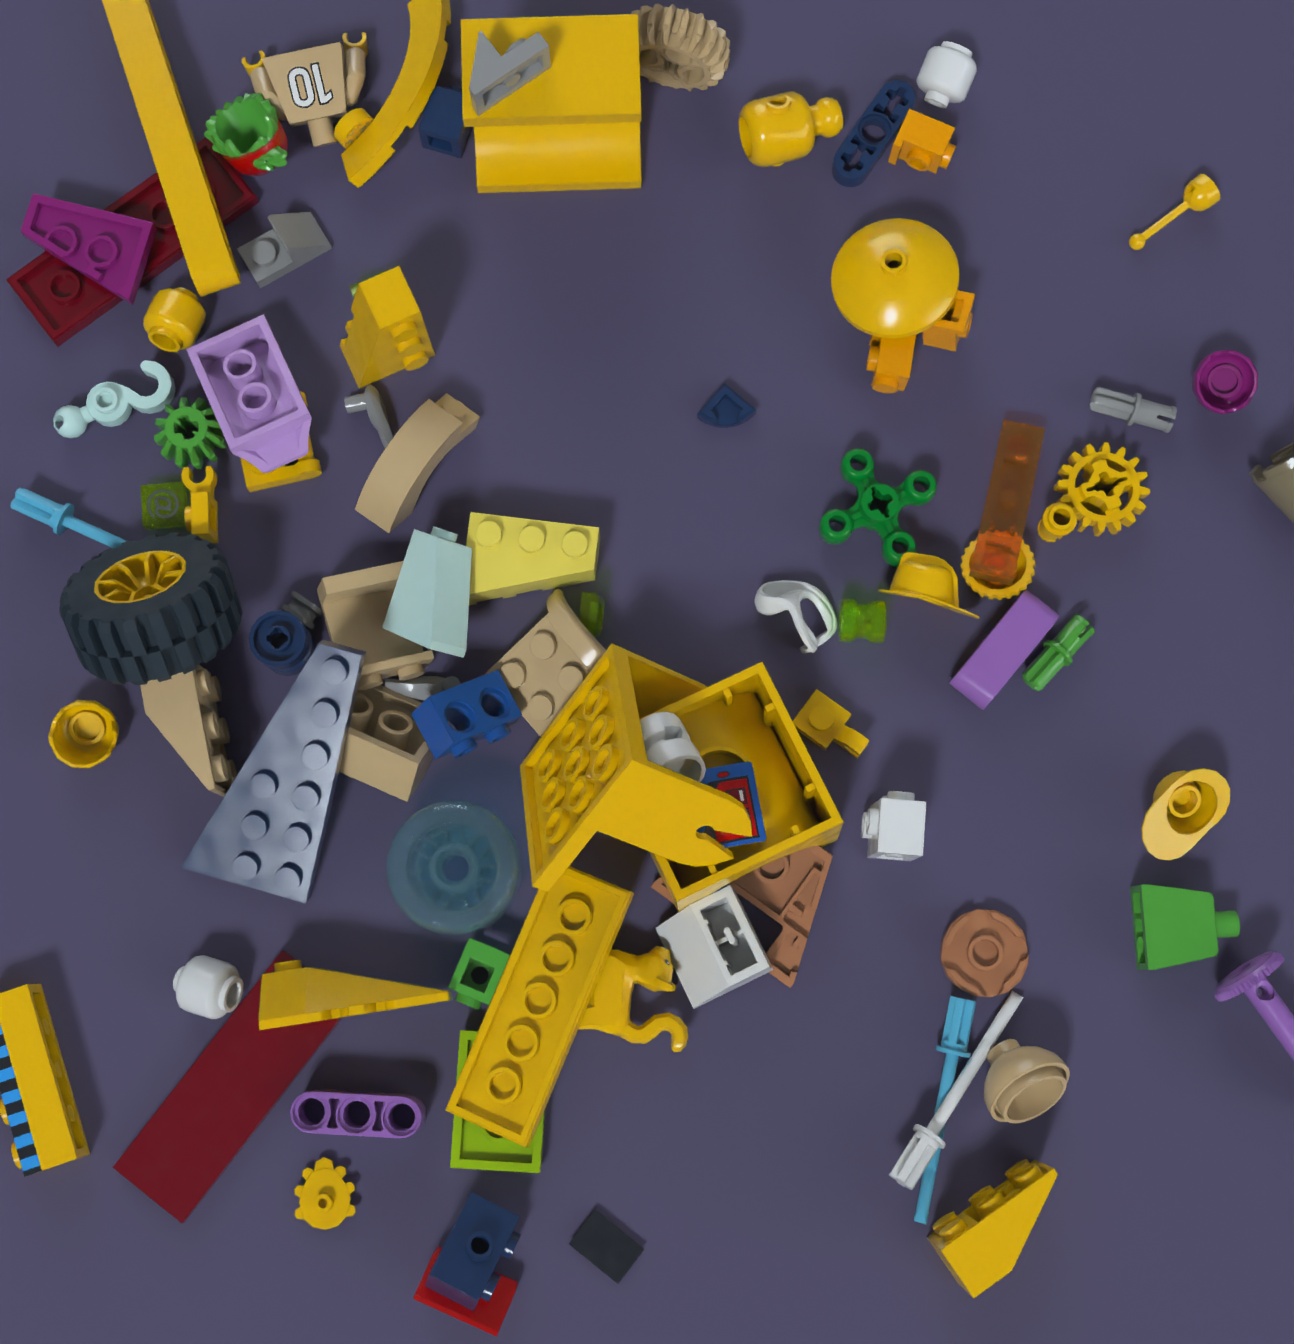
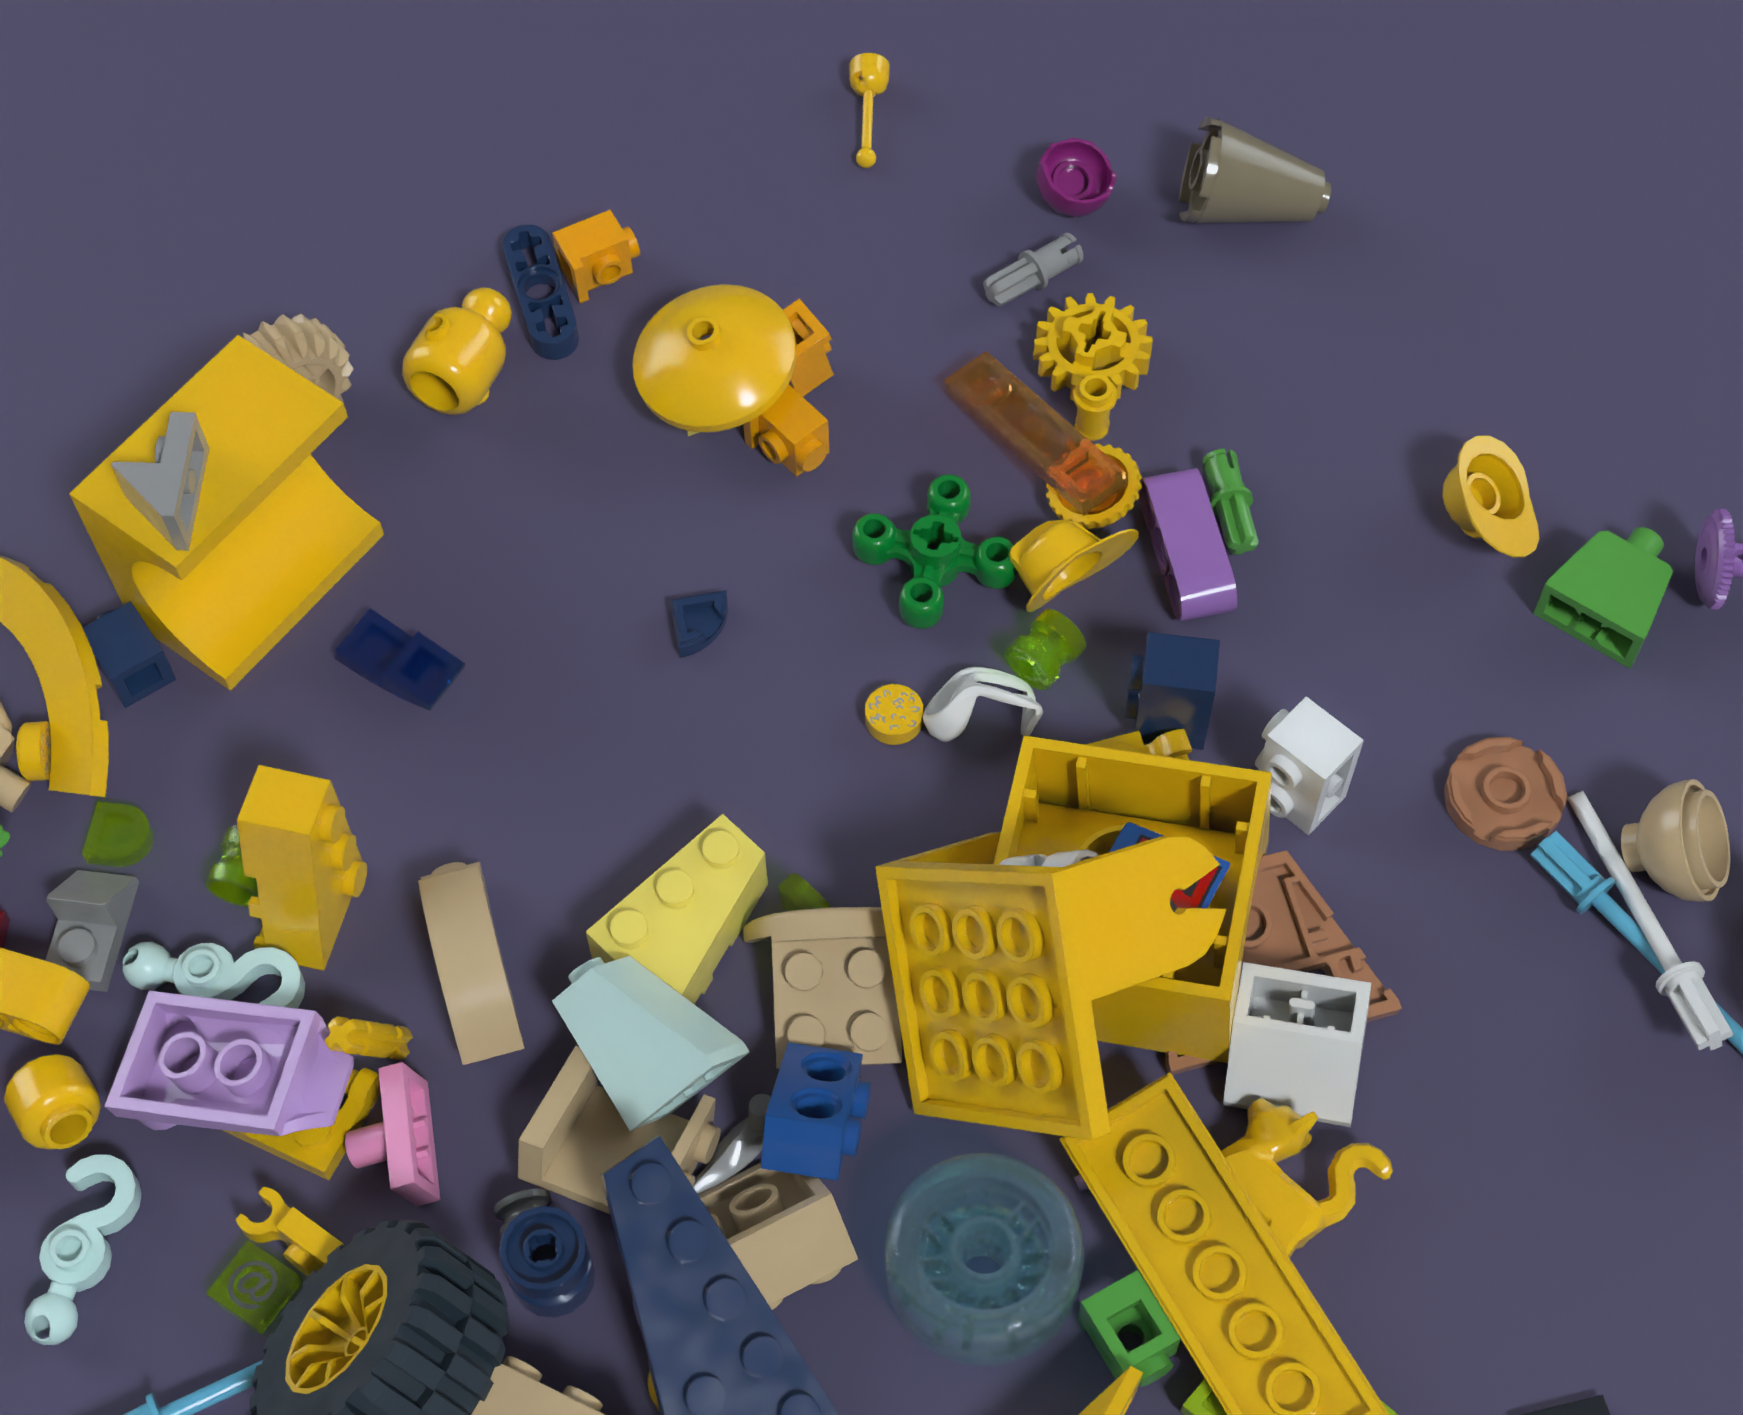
camera: 50 degrees left, 20 degrees down
bright green gear [154,397,227,470] -> none
light grey bar [344,384,393,448] -> none
white head [916,41,977,108] -> none
none -> clear neon green tile [82,801,154,867]
none -> light aqua piece [122,941,305,1009]
none -> yellow axle [325,1016,413,1060]
none -> clear blue slope [335,608,465,711]
none -> bright pink tile [345,1062,441,1207]
none -> yellow tile [865,684,923,745]
none -> dark blue brick [1124,632,1220,750]

